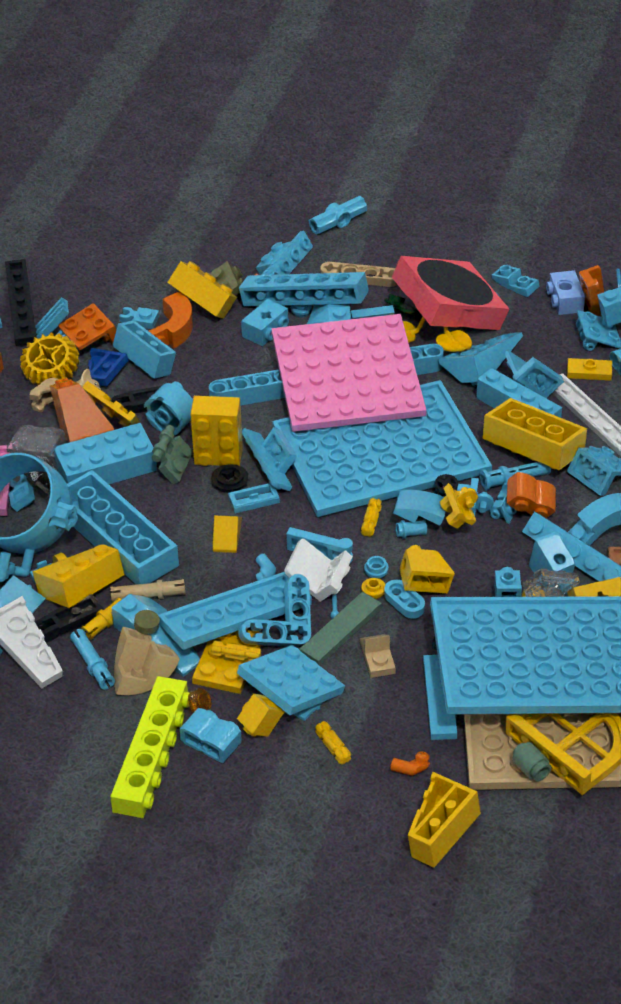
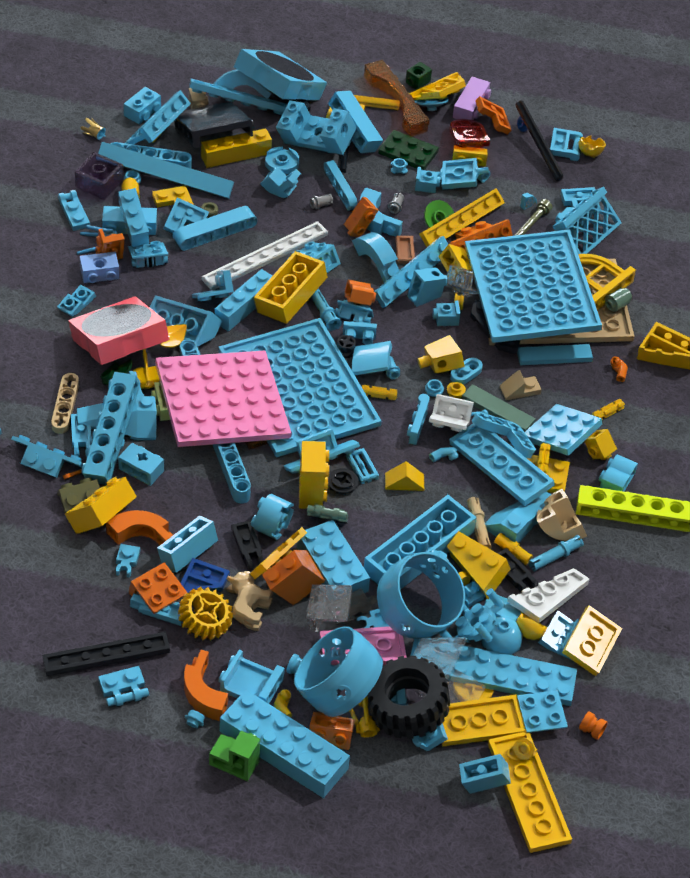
camera: 100 degrees left, 5 degrees up
medium azure tile [35,297,69,339] -> none
olive tile [134,610,160,634] -> none
clear orange tile [188,688,211,713] -> none
yellow hips [440,483,478,529] -> none
yellow plate [567,358,612,381] -> none

